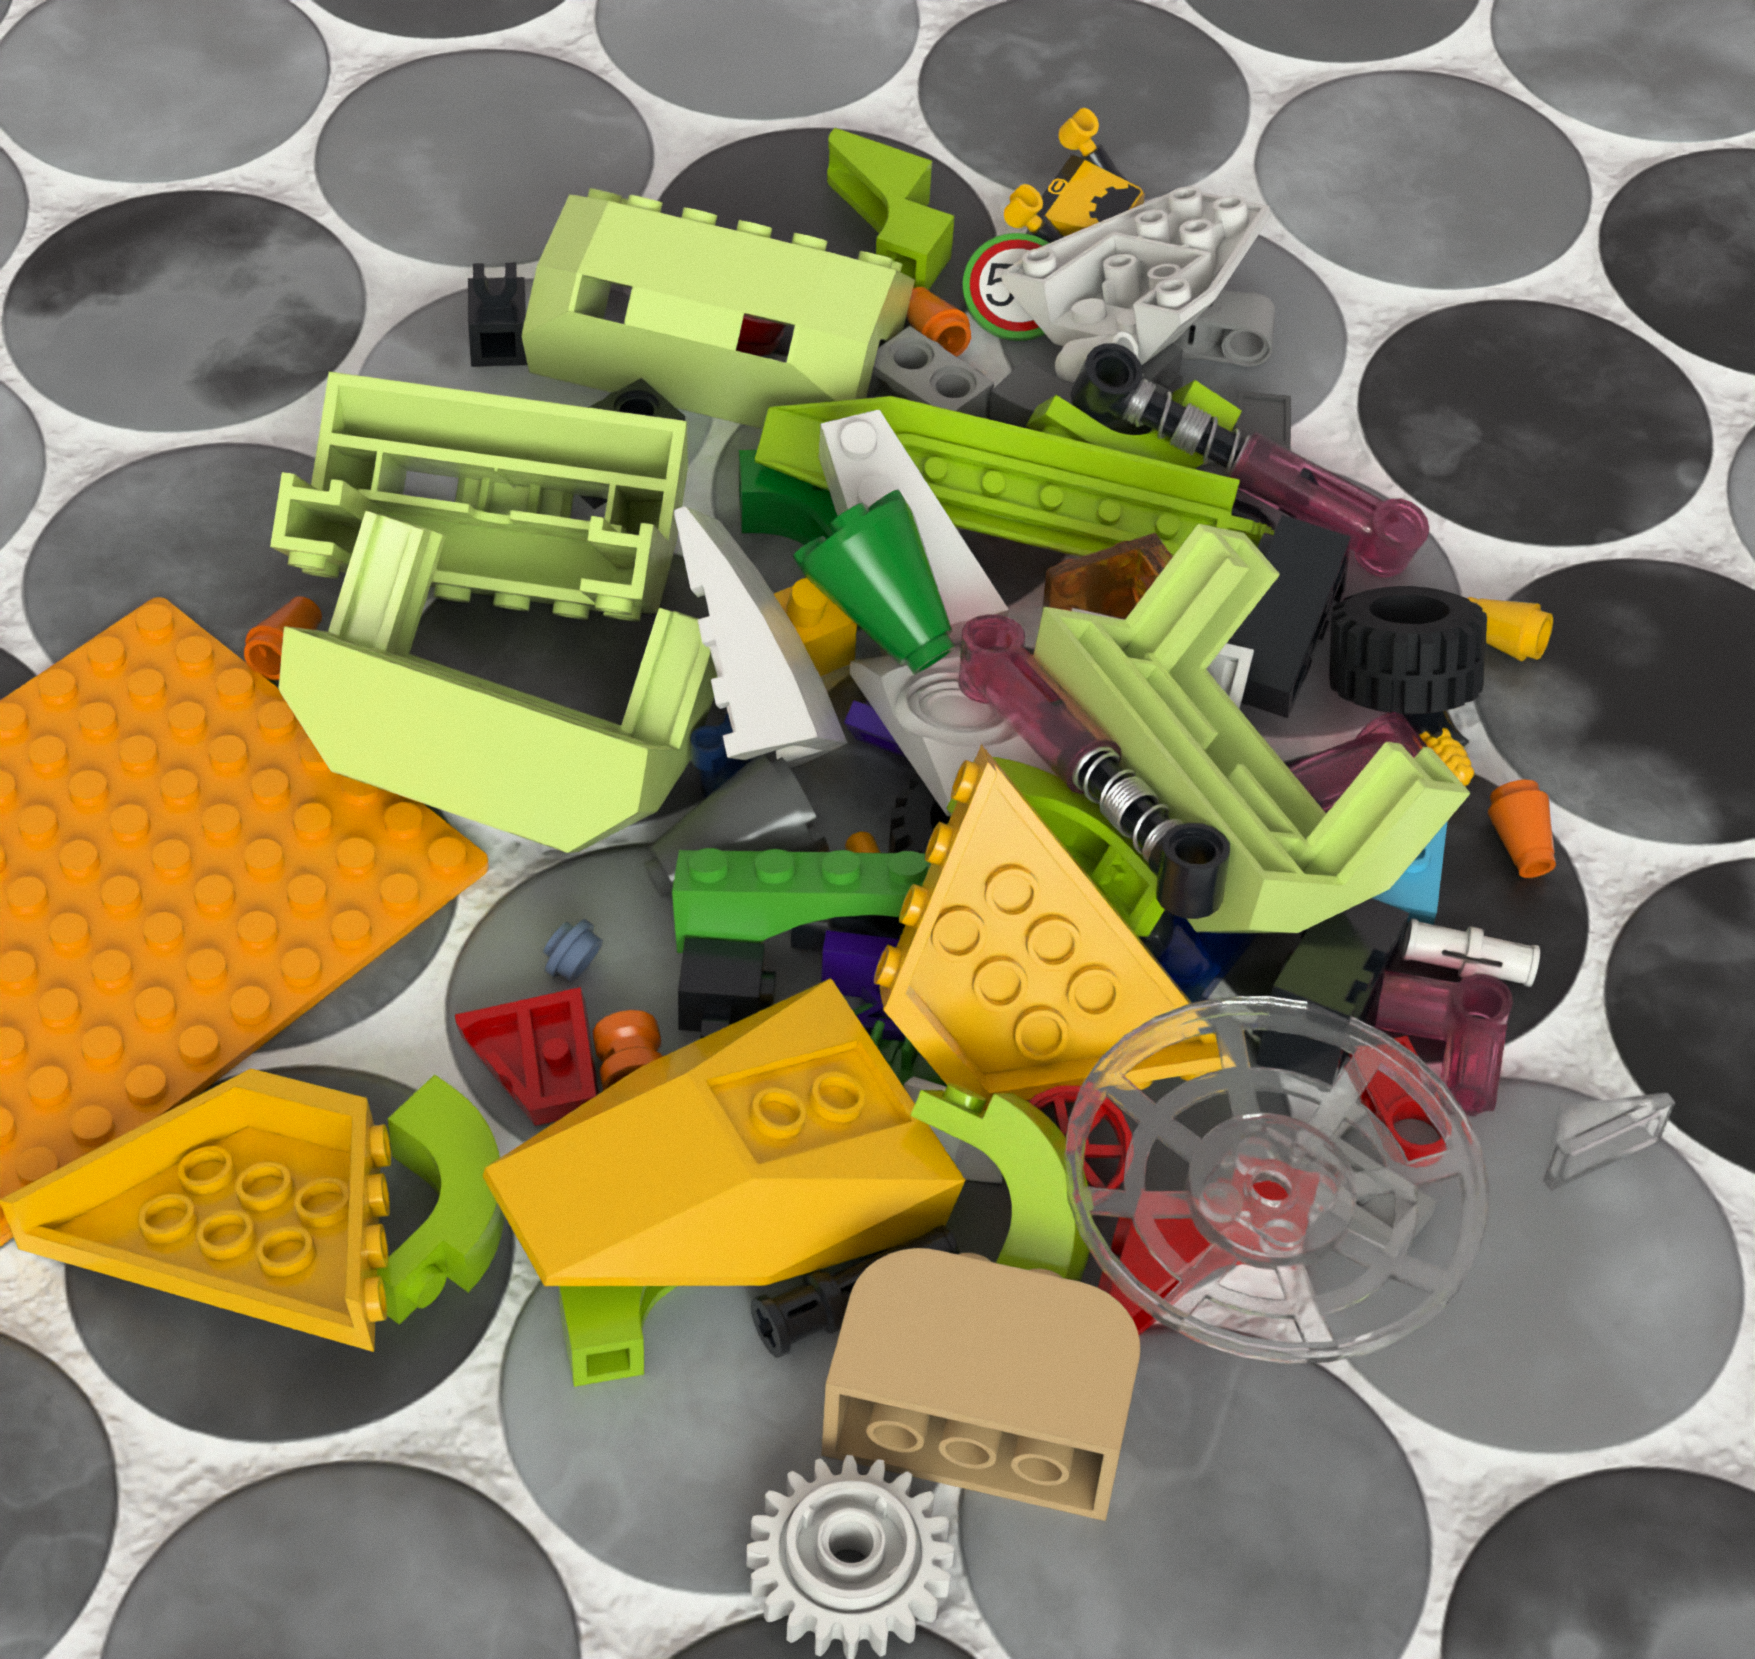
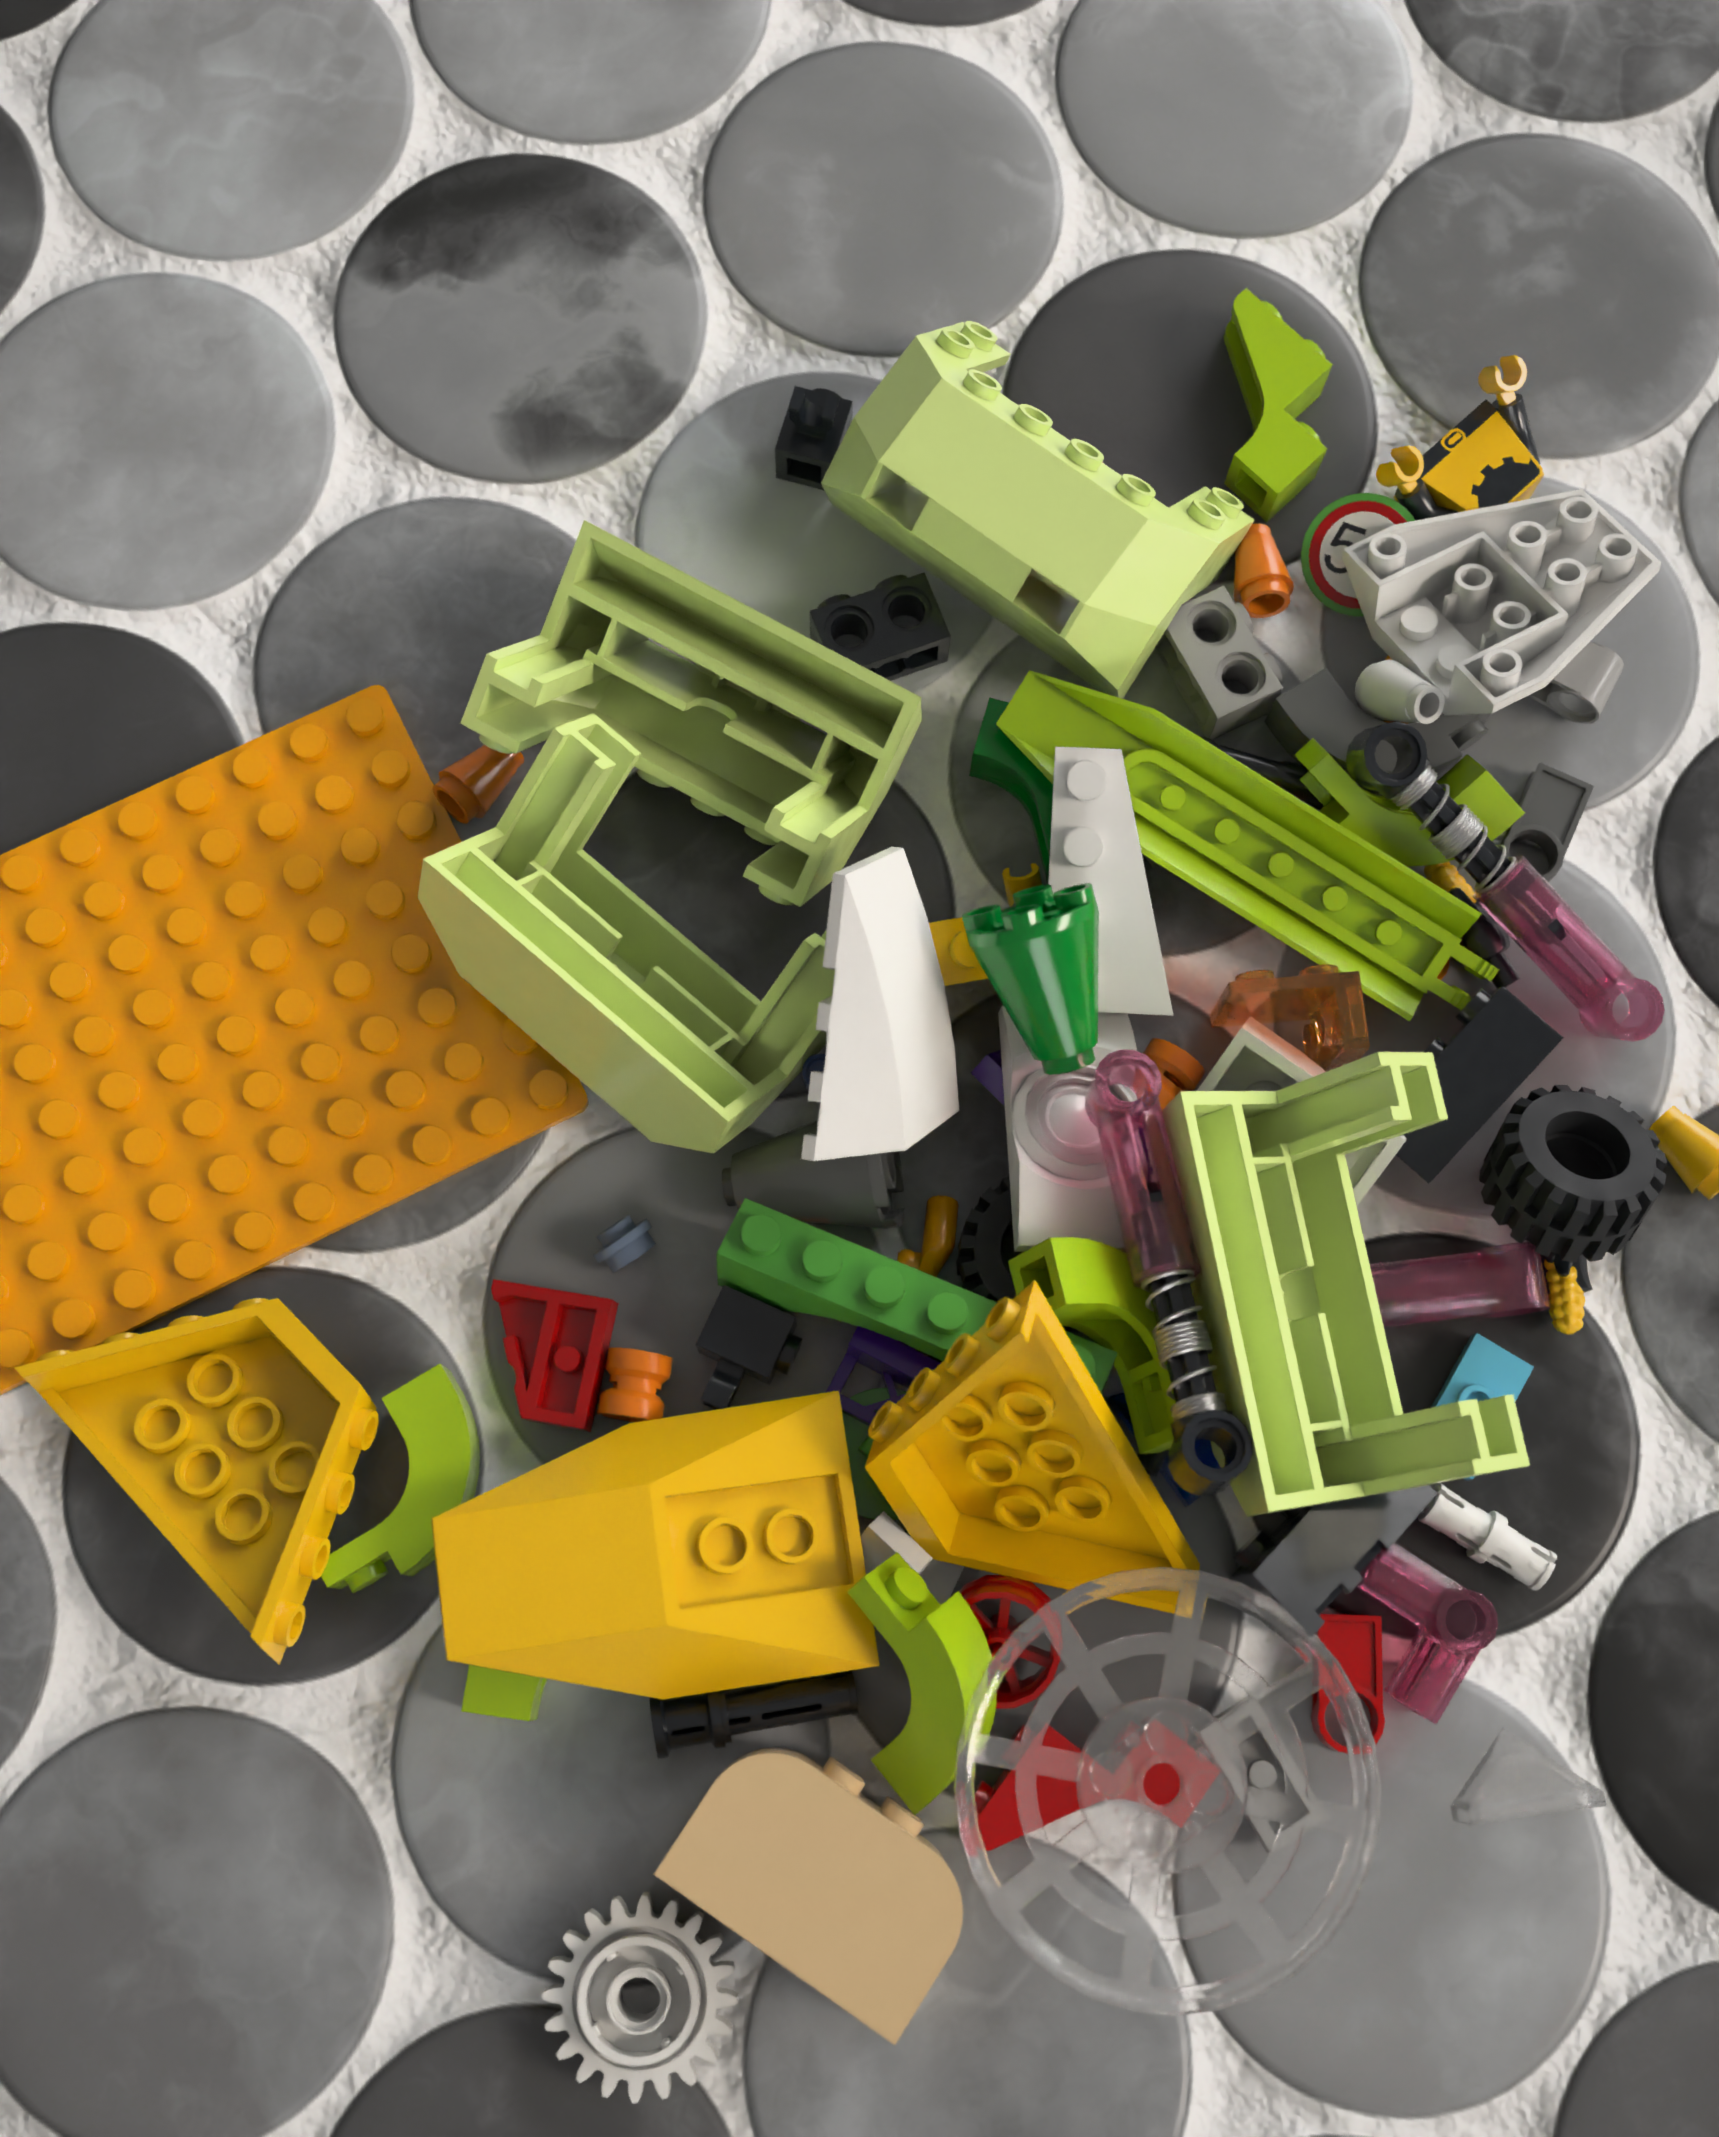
camera: 20 degrees right, 25 degrees up
orange cone [1487,779,1556,878] -> none

